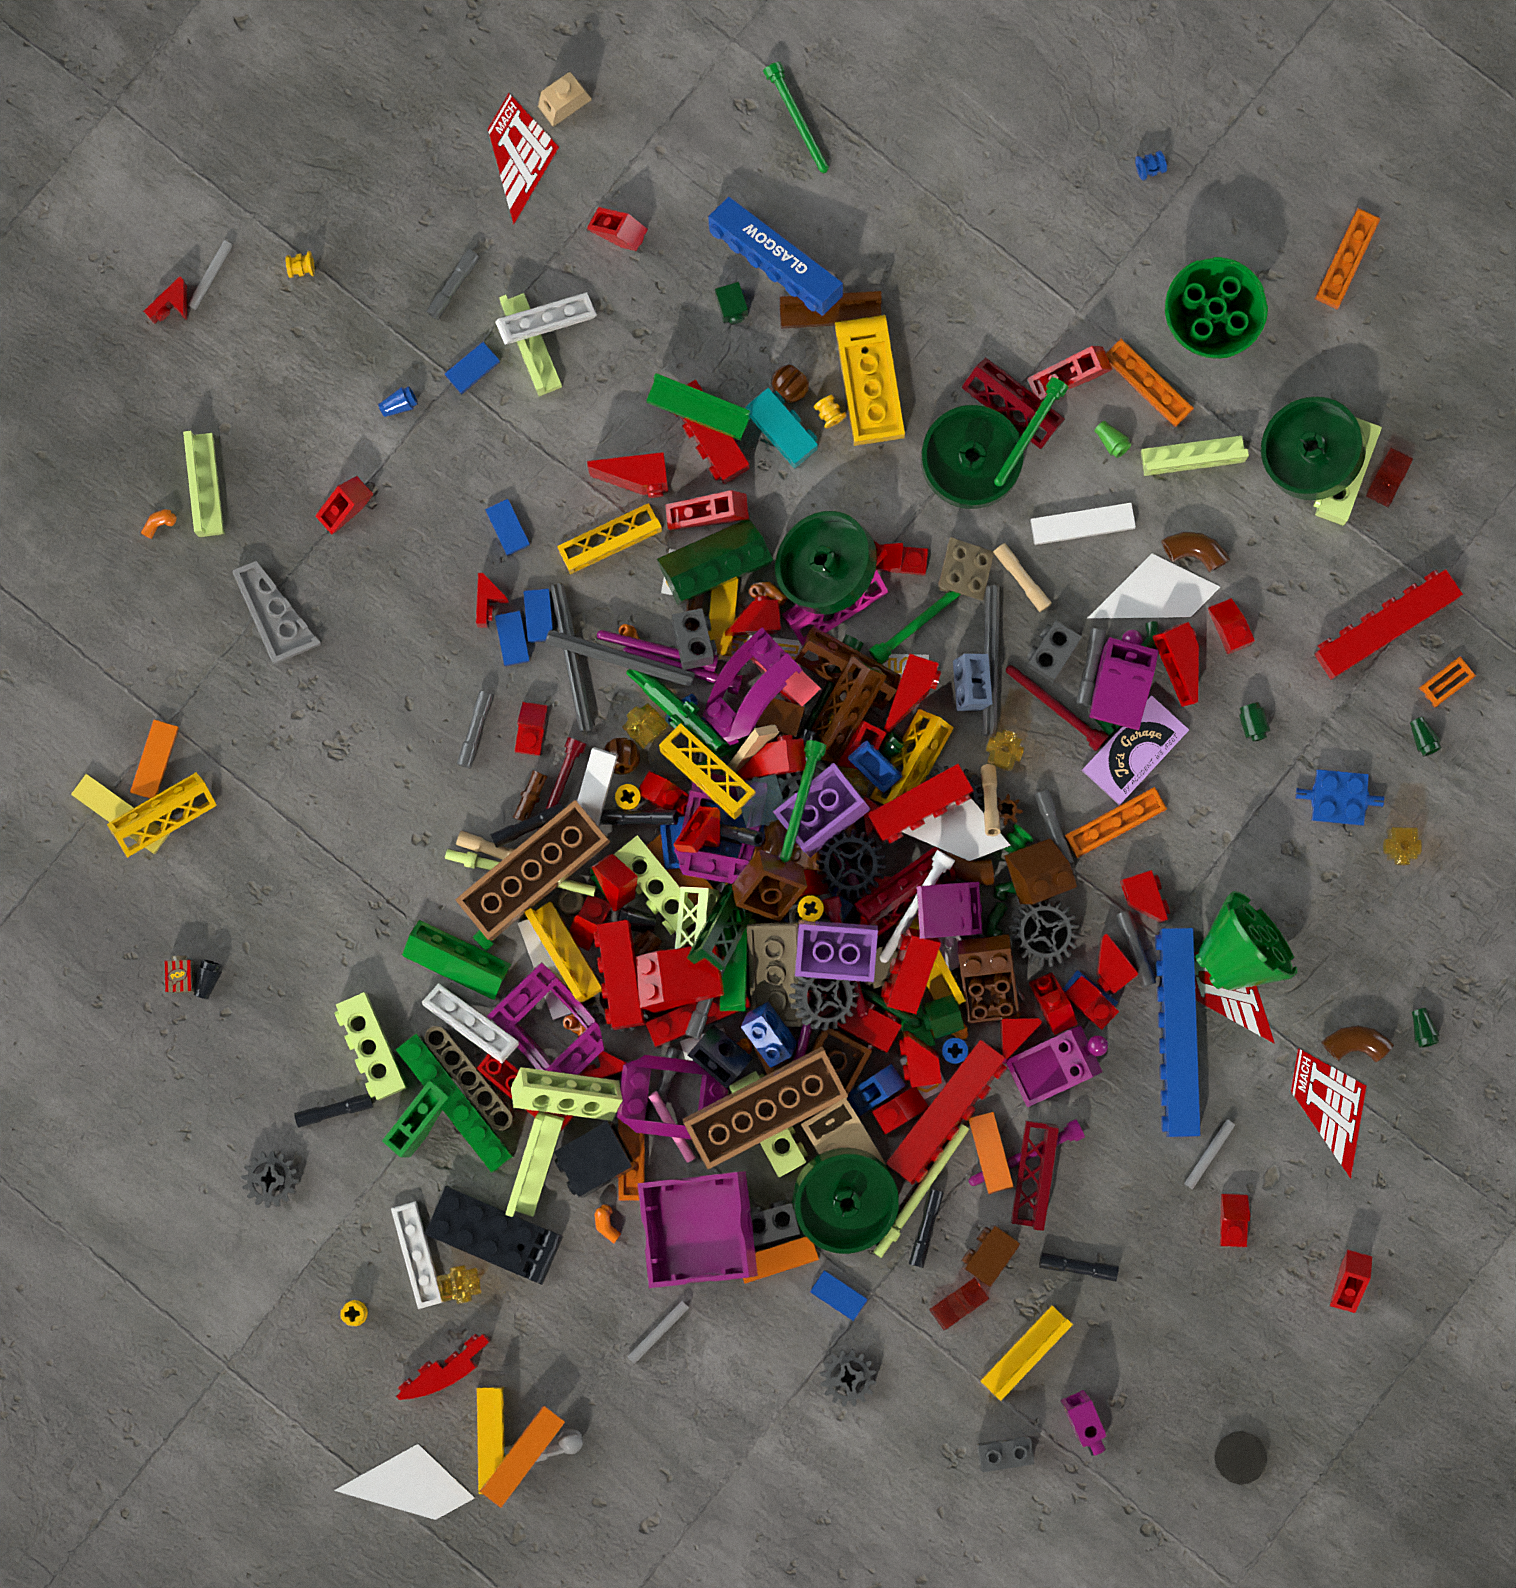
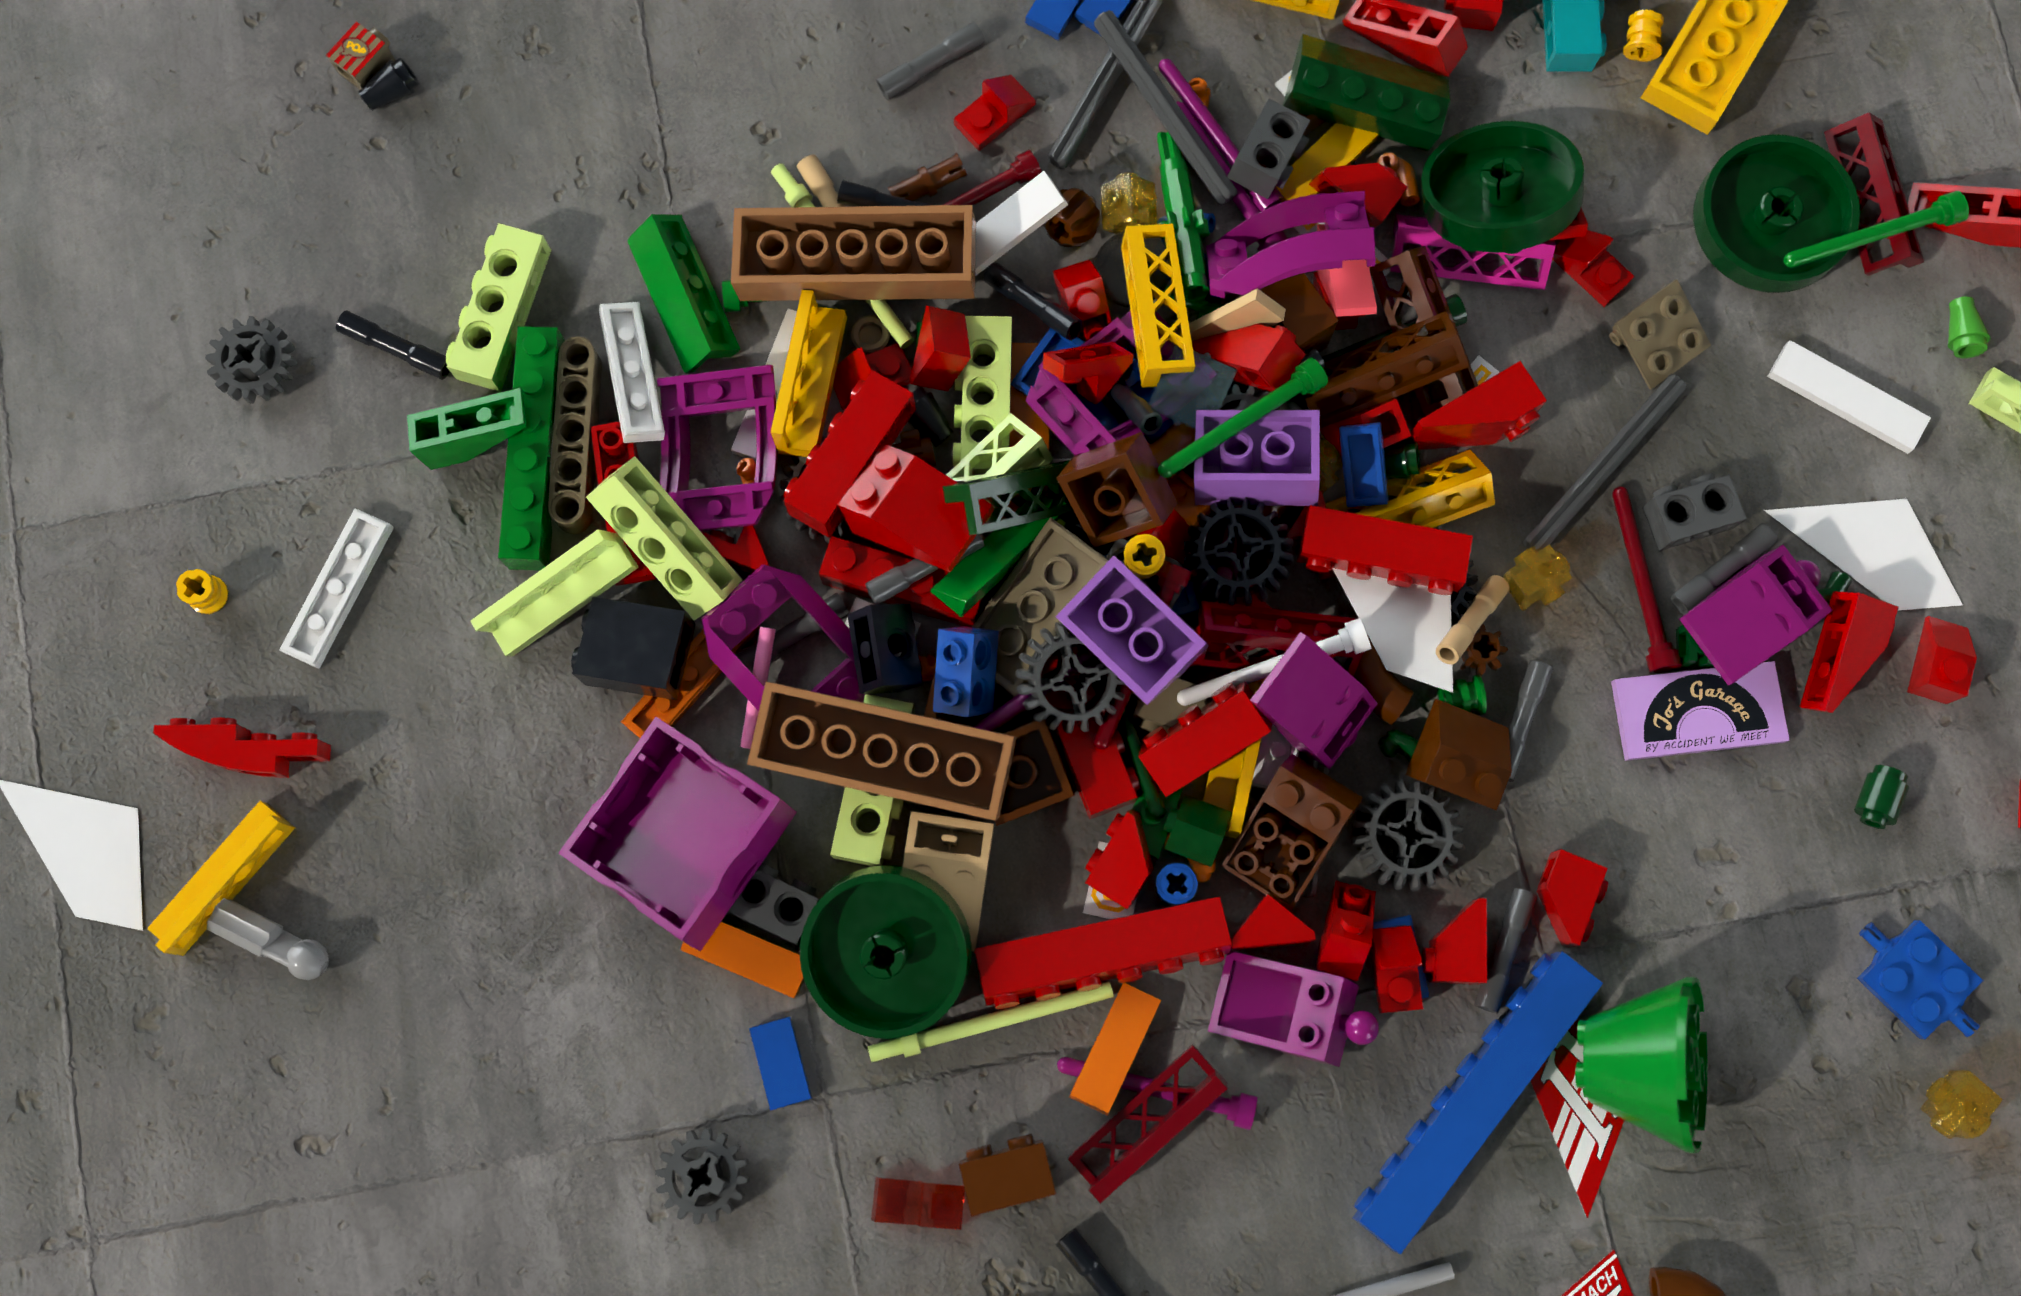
camera: 40 degrees right, 5 degrees down
black hinge [425,1186,563,1285] -> none
clear yellow brick [436,1265,481,1304] -> none
orange tile [479,1406,565,1508] -> none
orange arm [594,1204,622,1244] -> none
yellow bush [615,784,640,811] -> none
light grey bar [627,1301,689,1364] -> none
blue slope [846,1064,906,1117] -> none
green piece [869,591,961,665] -> none
red slope [871,1087,929,1134] -> none
black piece [908,1188,944,1268] -> none
sand blue brick [953,654,993,711] -> none
dark green arm [985,902,1008,937] -> none
tan piece [993,543,1052,612] -> none
orange tile [1064,787,1167,858] -> none
reddish brown cylinder [1161,532,1231,572] -> none

